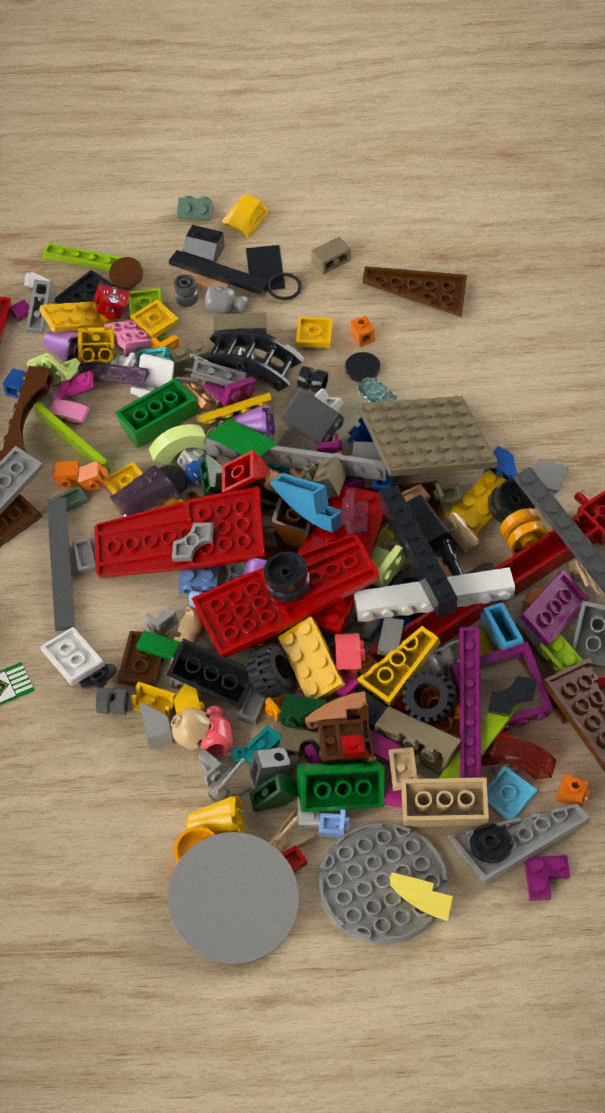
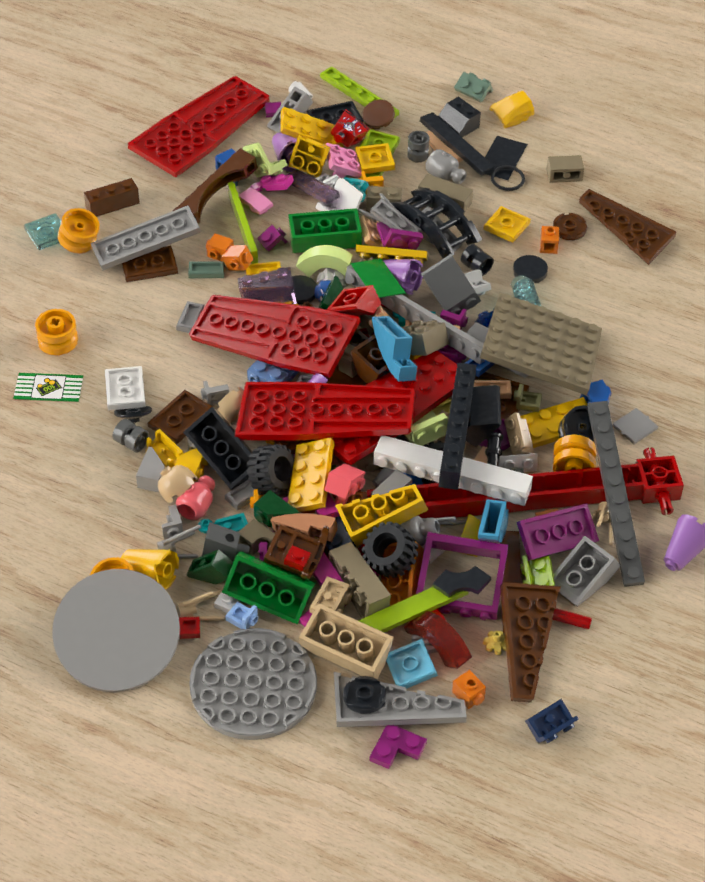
camera: 25 degrees right, 5 degrees down
dark grey tile [47,497,75,631] -> none
green tile [136,630,180,661] -> none
light grey tile [172,522,214,562] -> none
black wheel [264,551,311,603] -> none
clear pink bracket [342,489,369,534] -> none
light yellow slope [390,872,453,921] -> none
magenta tile [459,627,481,778] -> none
none -> magenta bracket [257,225,288,252]
none -> light yellow plant [483,631,506,655]
none -> white hinge [499,453,538,472]
none -> reddish brown tile [553,213,587,241]

